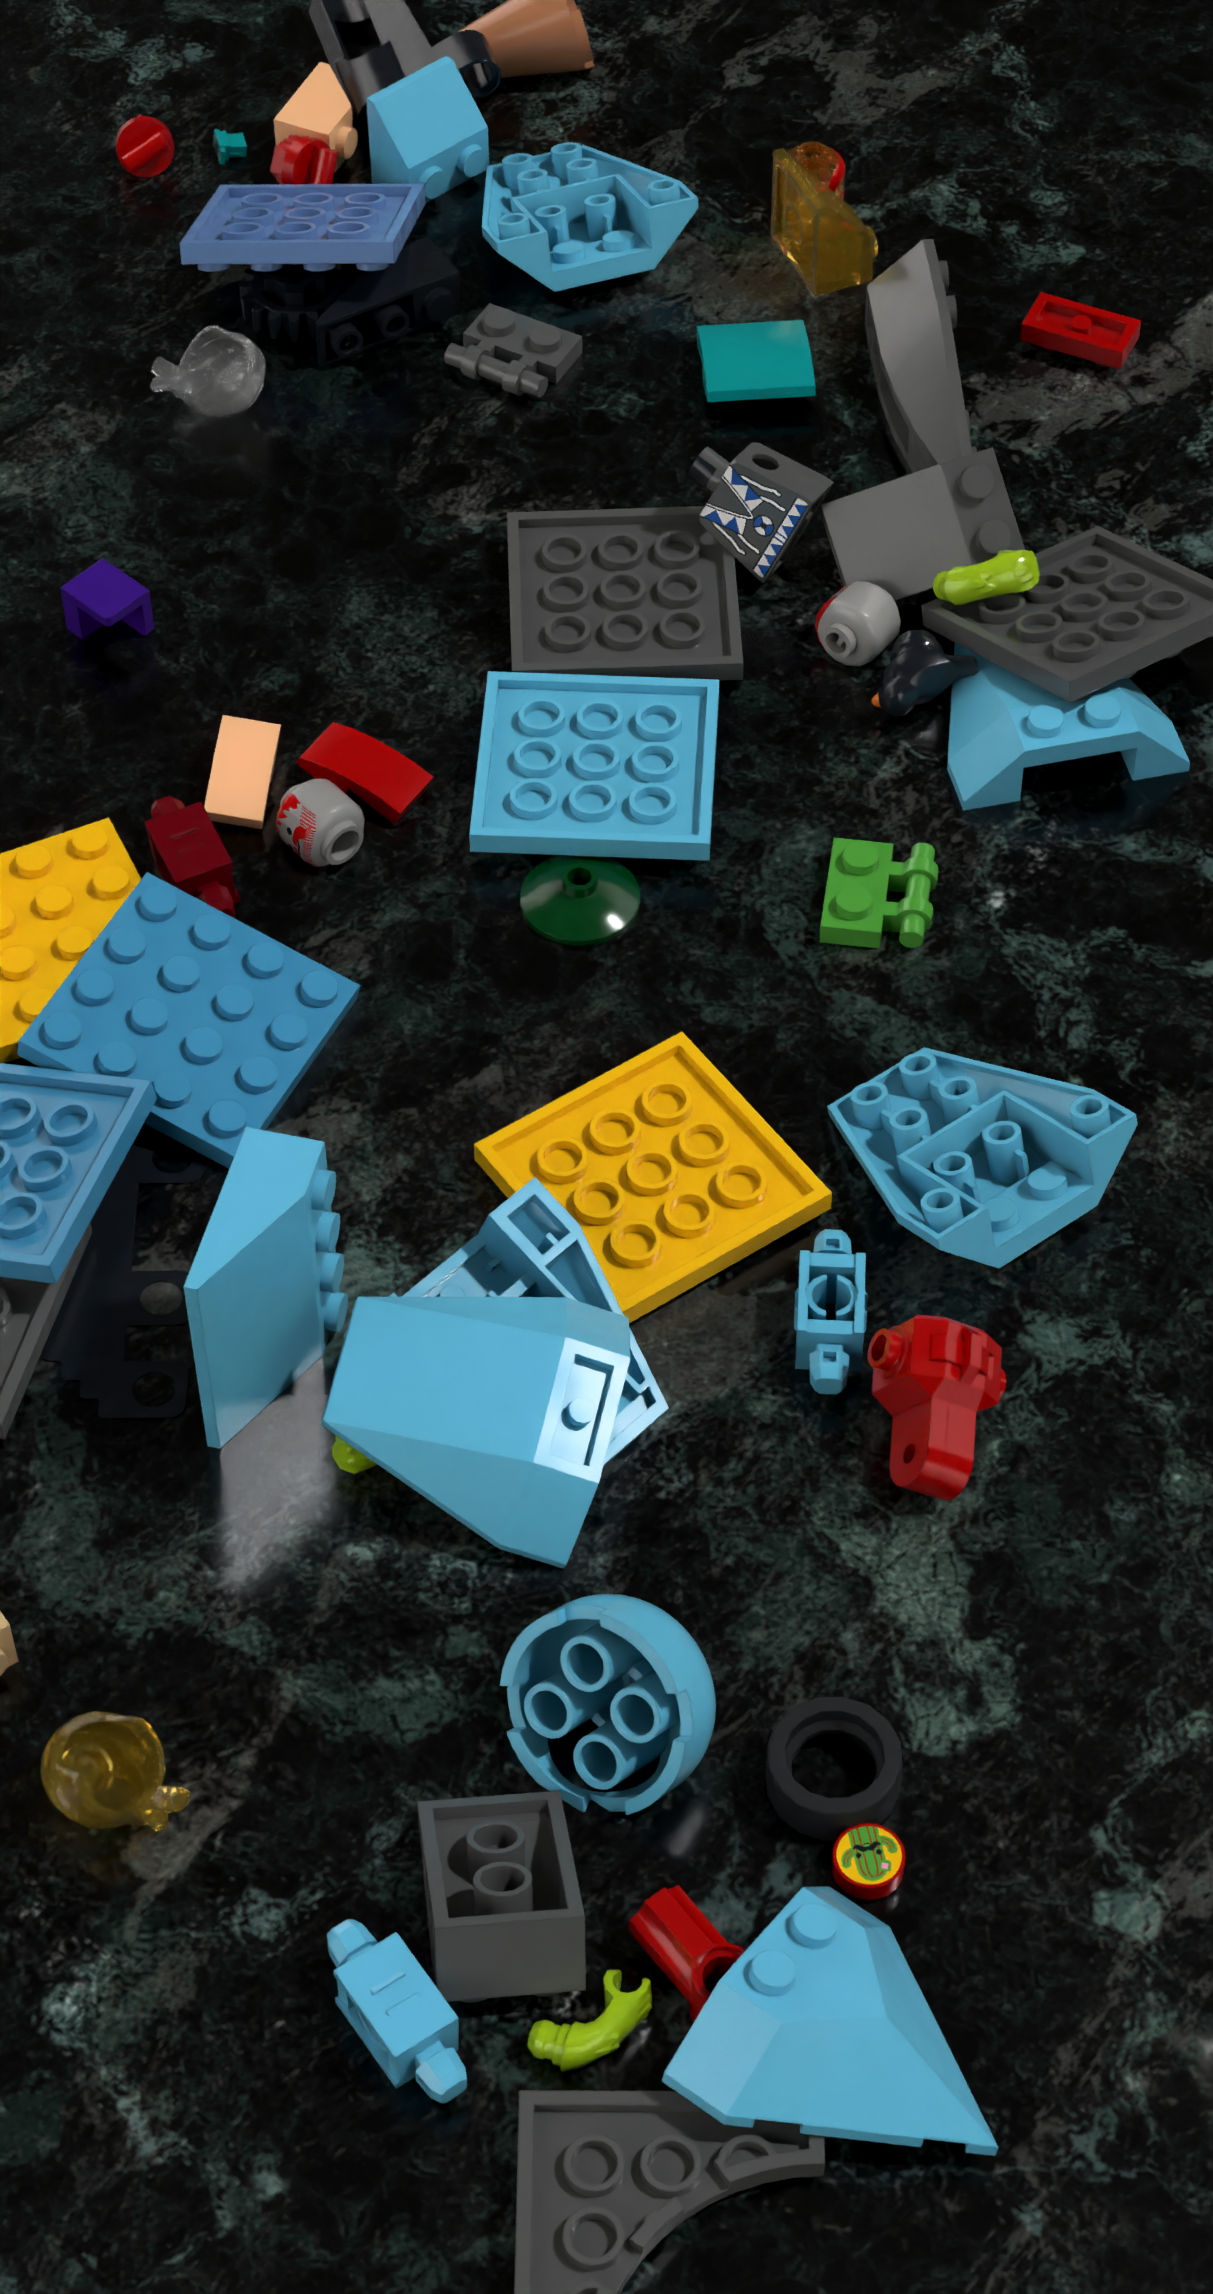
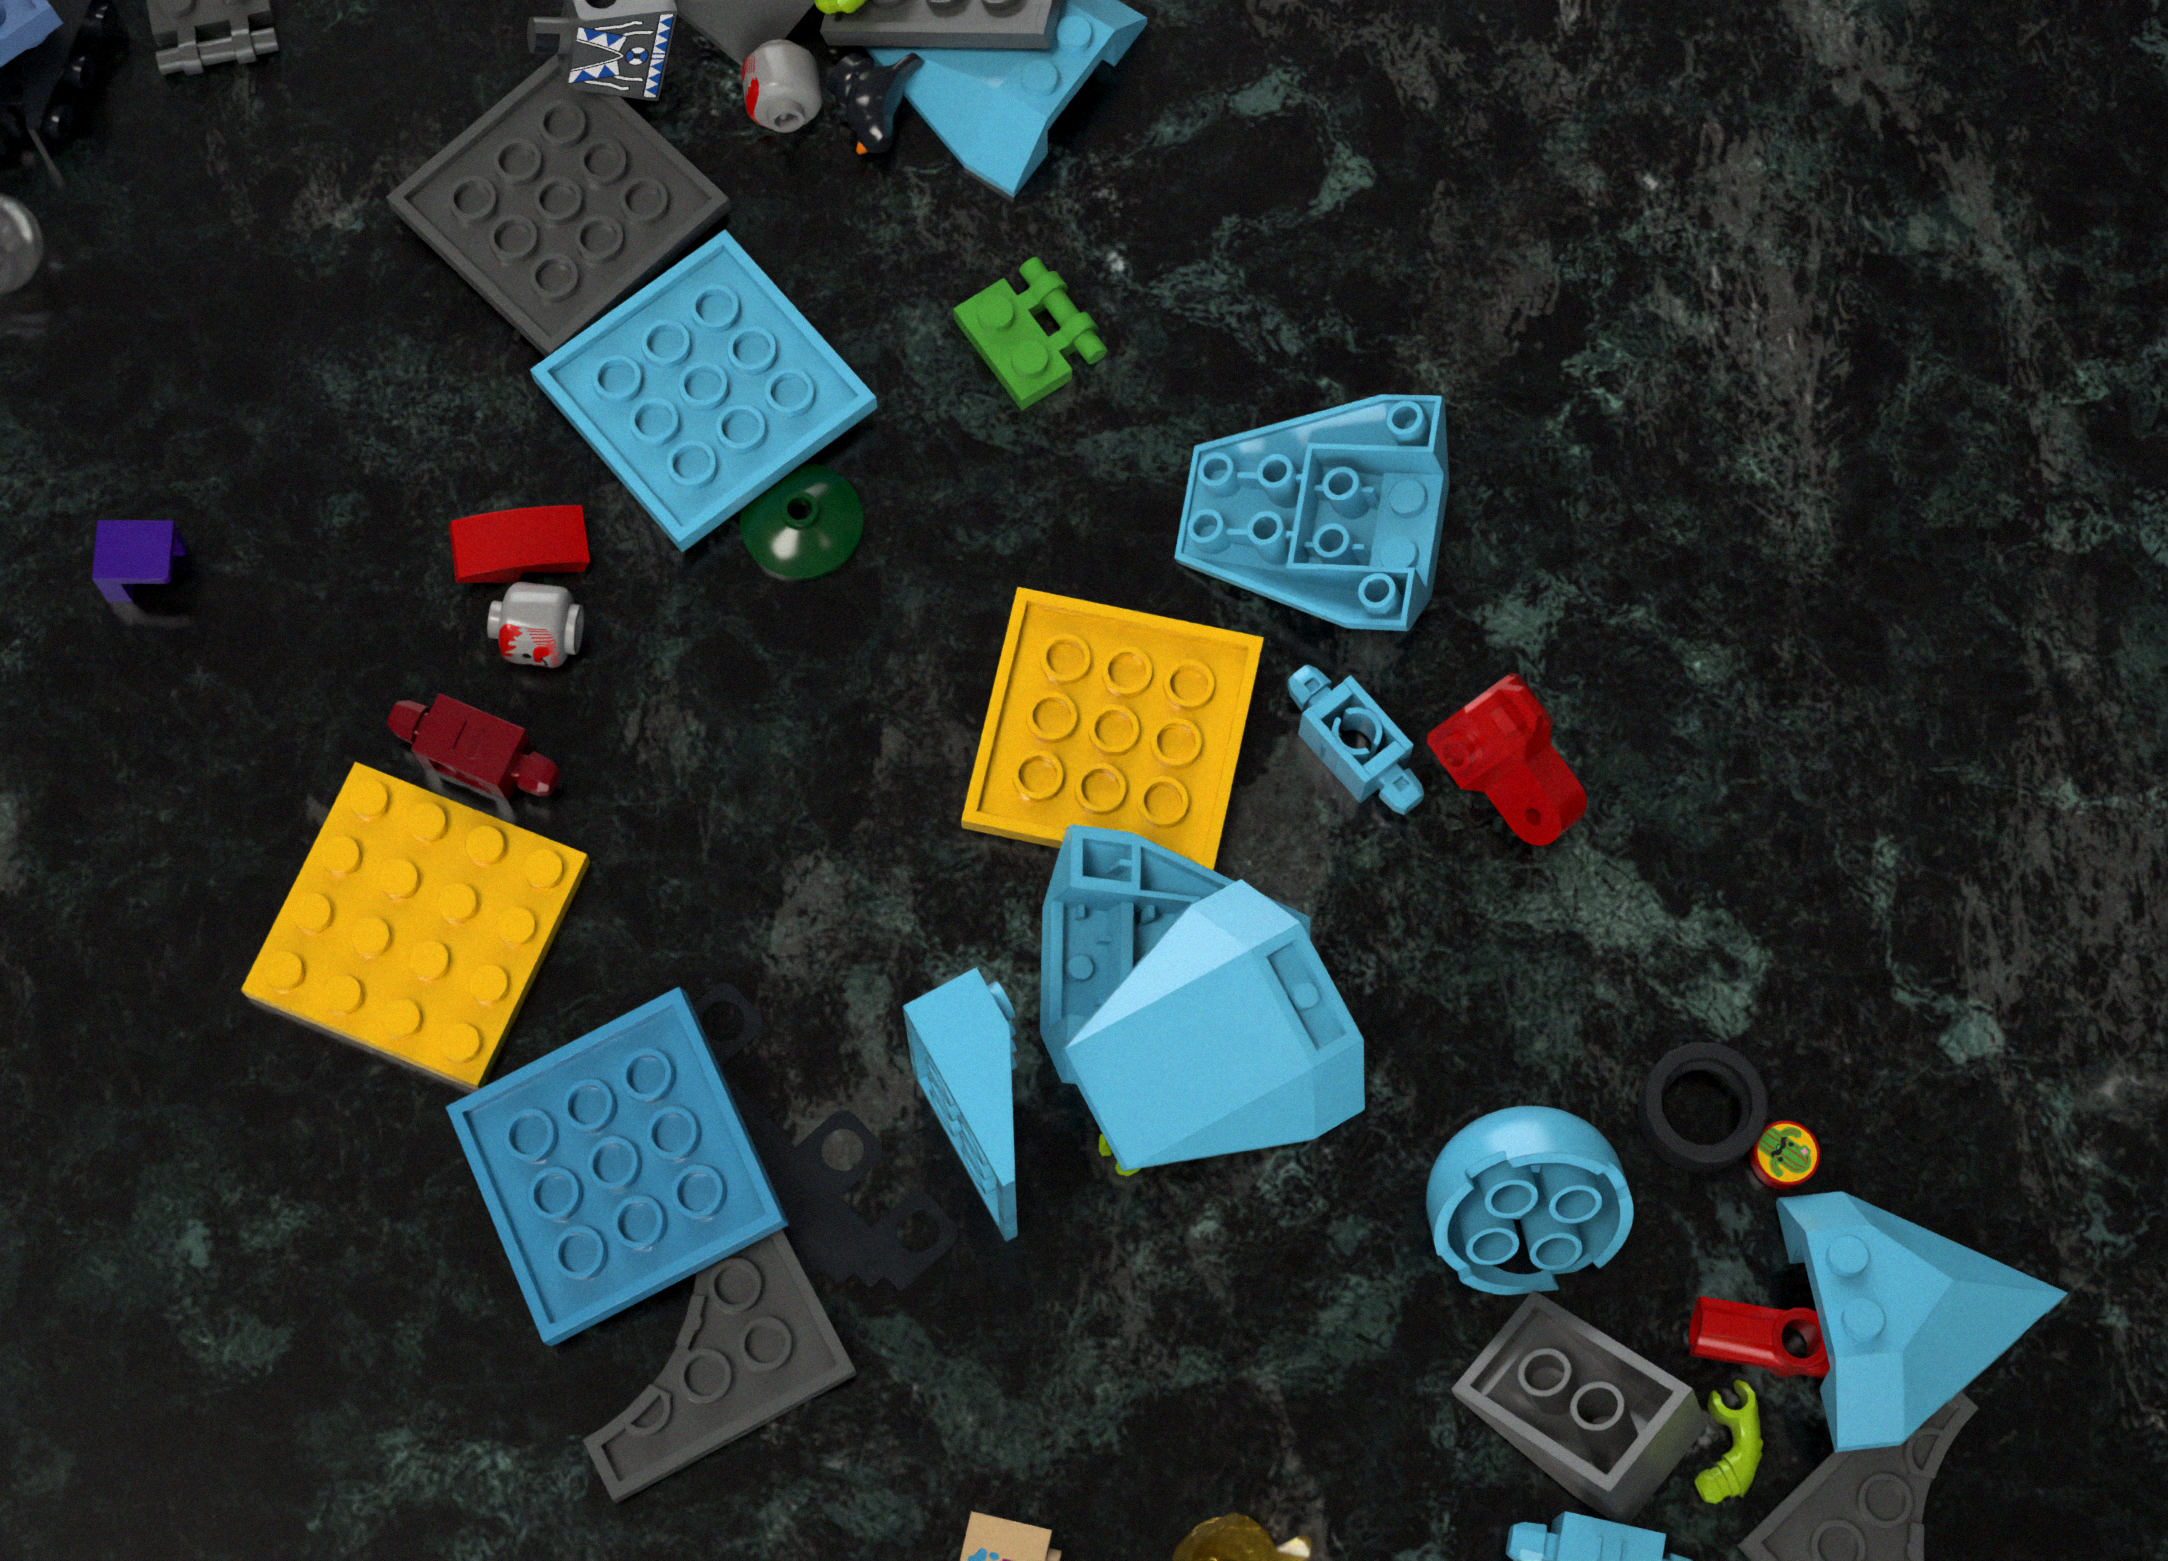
camera: 45 degrees left, 20 degrees up
dark azure plate [17,872,360,1169] -> none
light nougat slope [204,715,281,829] -> none

